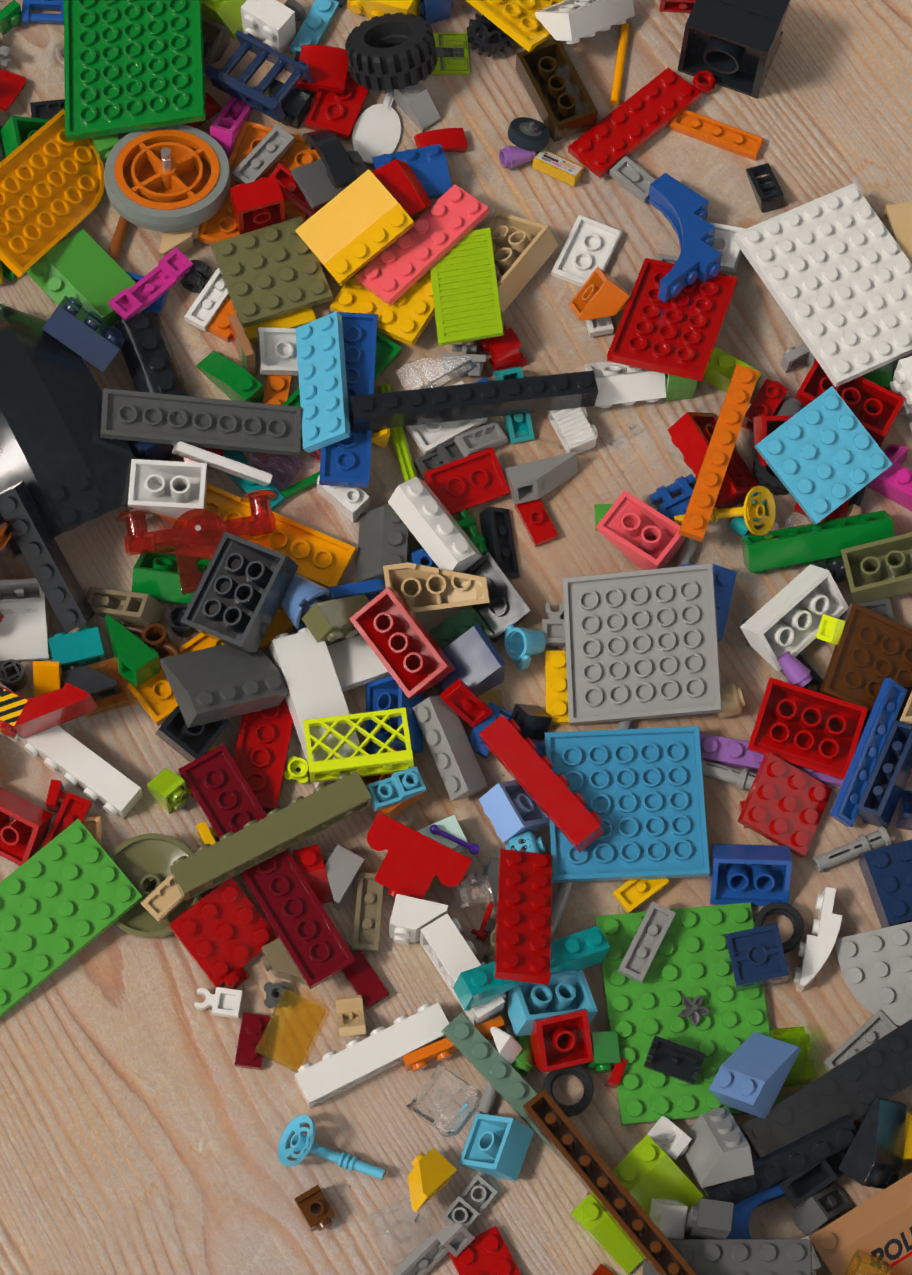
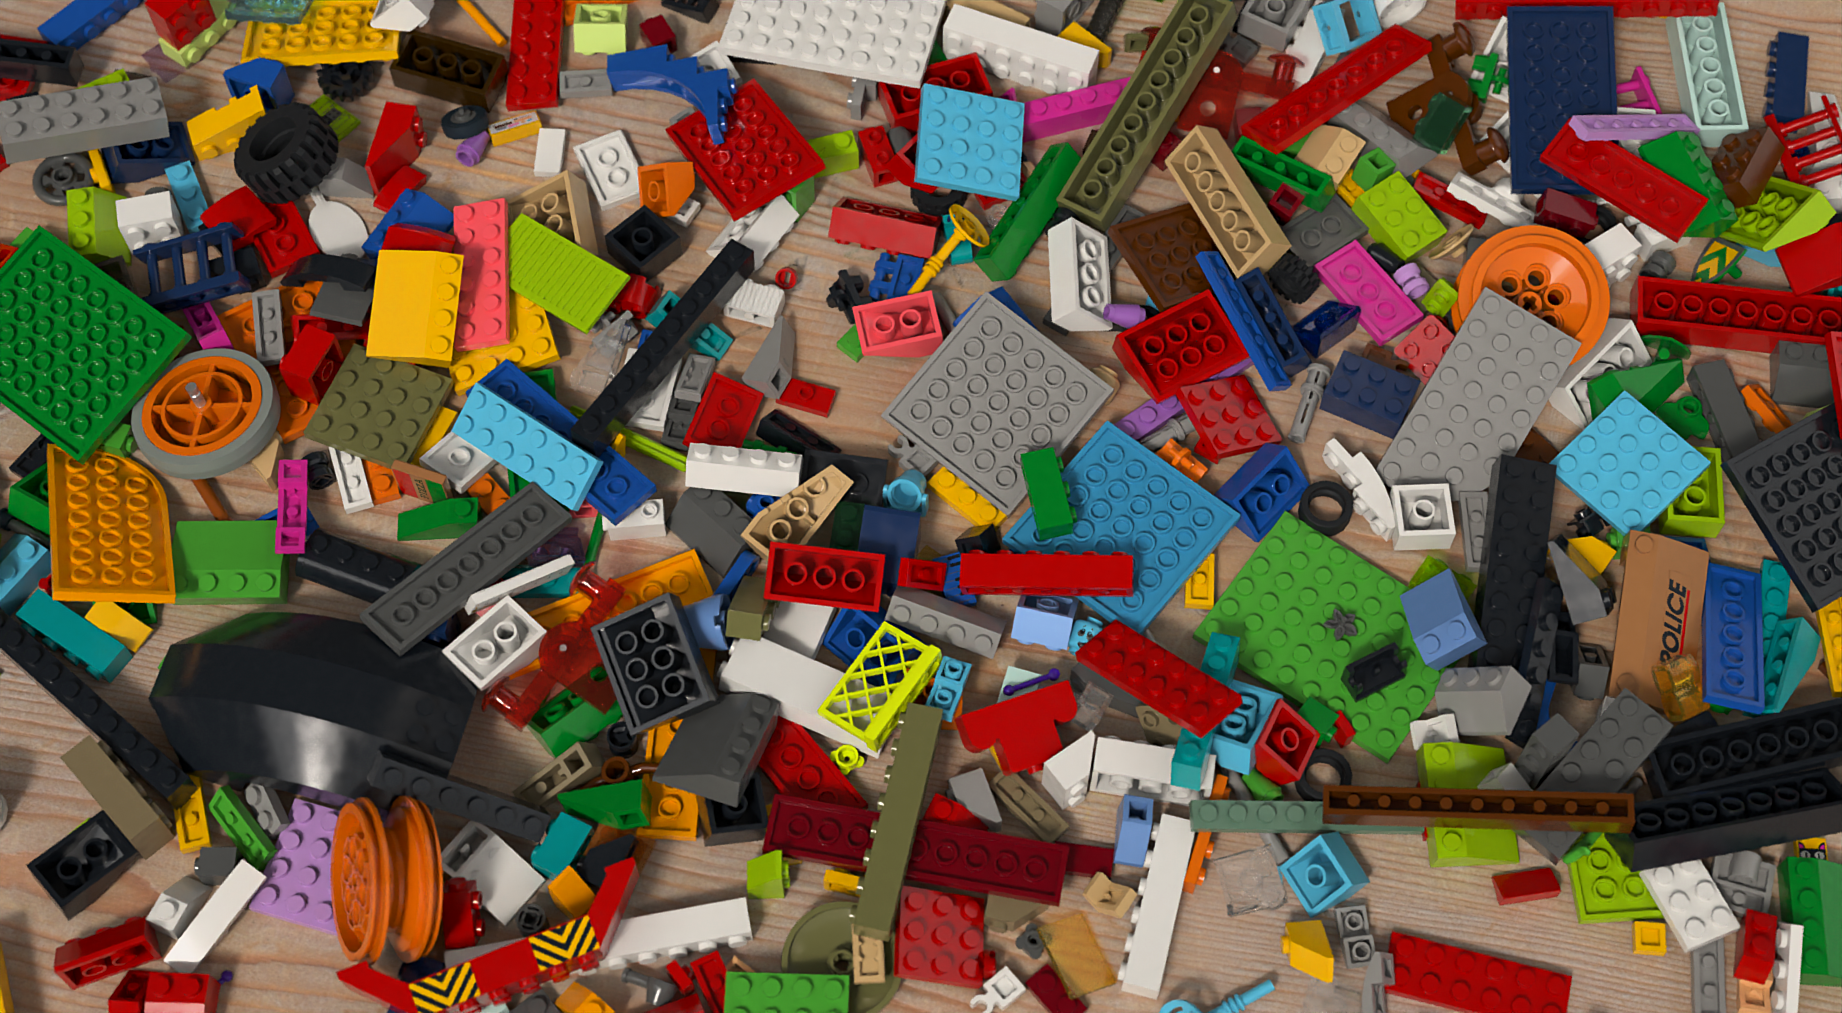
camera: 45 degrees left, 5 degrees down
dark blue brick [42,295,125,372] -> none
red piece [471,902,494,942] -> none
white slope [490,1026,522,1064] -> none
light grey plate [617,901,676,984] -> none
orange plate [678,364,760,542] -> none
dark blue piece [725,923,789,992] -> none
neon yellow plate [816,614,846,645] -> none
none -> red slope [365,101,427,196]
none -> white tile [534,128,566,177]
none -> yellowish green slope [573,4,628,55]
none -> black brick [605,205,683,283]
none -> dark grey bar [621,967,678,1007]
none -> dark red brick [639,14,678,54]
none -> red hinge [775,267,798,289]
none -> black hips [826,269,873,324]
none -> green brick [1020,447,1077,541]
none -> medium blue slope [1113,794,1154,868]
none -> orange hips [1154,438,1208,483]
none -> white brick [1389,483,1456,551]

